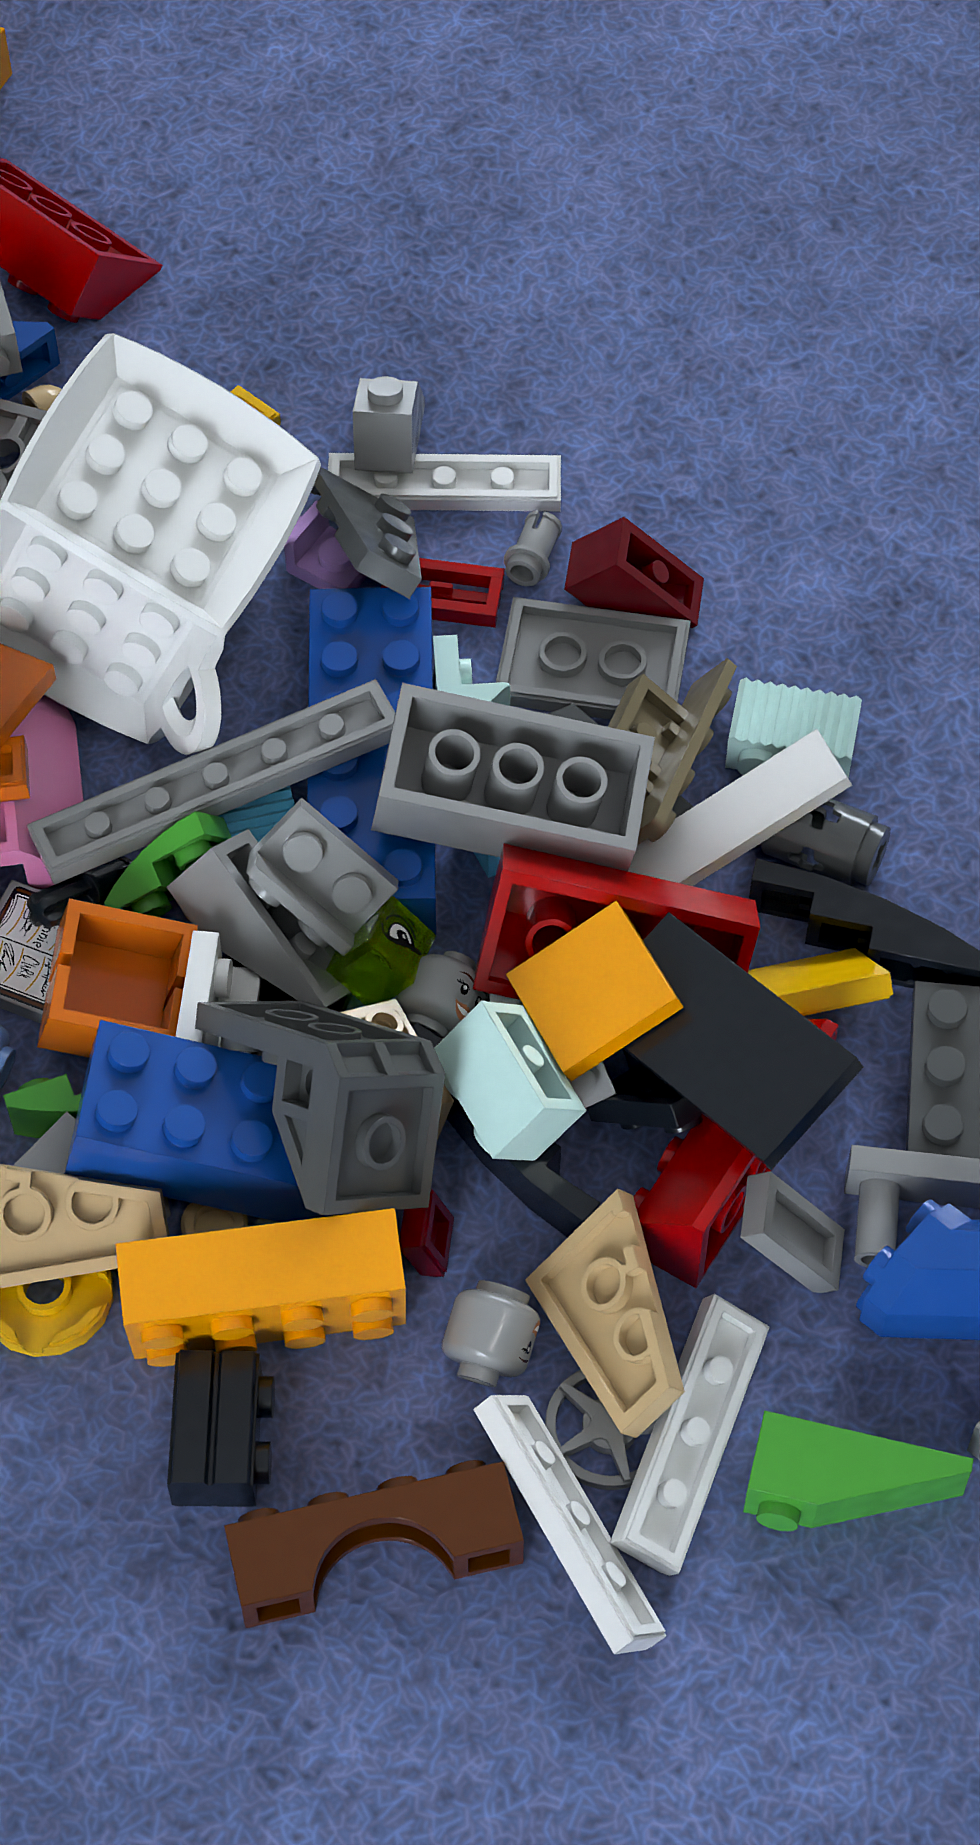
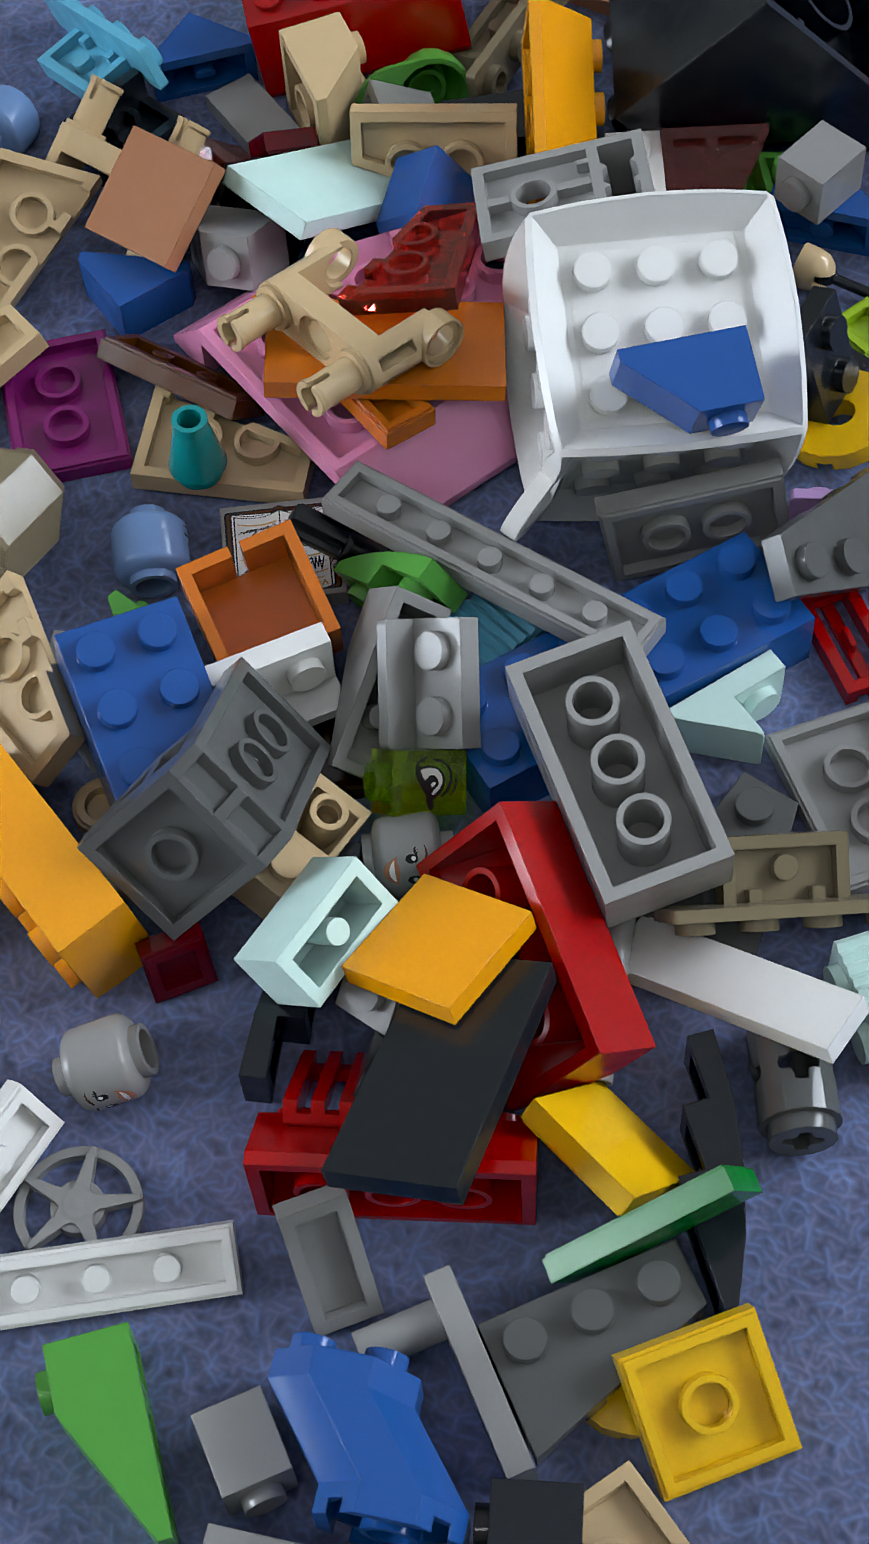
camera: 65 degrees right, 0 degrees up
tan wing [525,1189,685,1438] -> none
none -> light grey brick [191,1385,299,1517]
none -> red tile [283,1050,365,1128]
none -> tile [542,1165,763,1284]
none -> light grey tile [594,457,789,582]
none -> blue slope [609,325,765,437]

